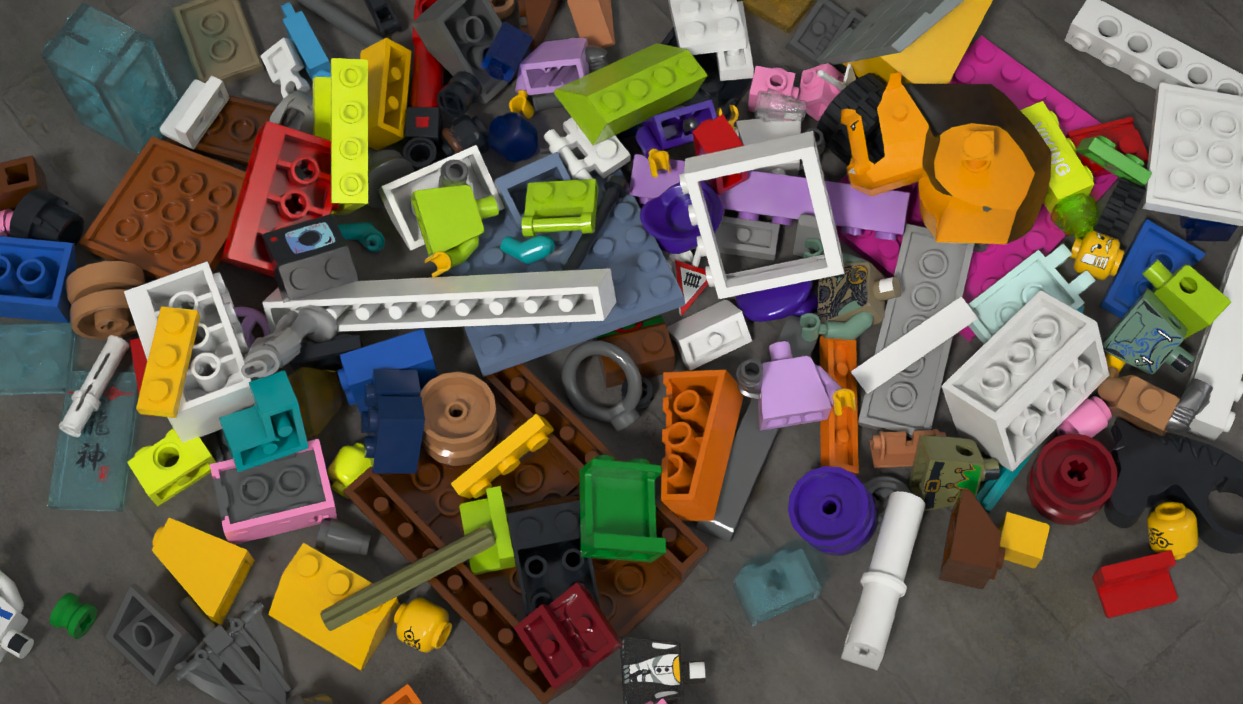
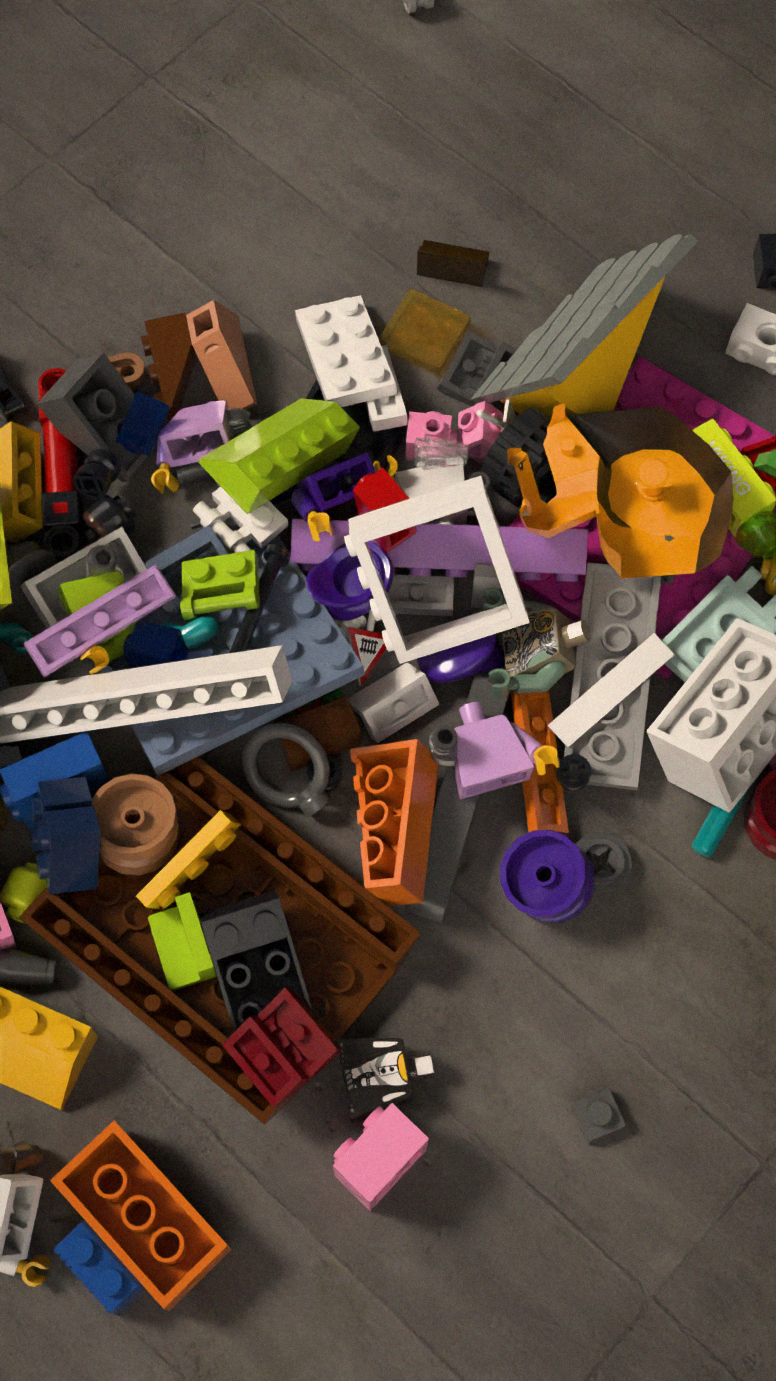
camera: 10 degrees left, 0 degrees up
olive axle [320,526,495,631] -> none
yellow head [394,597,452,653] -> none
clear blue head [488,112,538,162] -> none
green panel [579,455,666,563] -> none
clear light blue brick [733,548,822,627] -> none
white piece [841,491,925,670] -> none
nougat hinge [869,429,946,468] -> none
olive torso [908,435,1000,511] -> none
reddish brown slope [939,489,1005,589] -> none
yellow panel [999,512,1050,568] -> none
none -> lavender tile [23,564,177,678]
none -> clear blue brick [123,620,189,668]
none -> black bush [556,754,591,792]

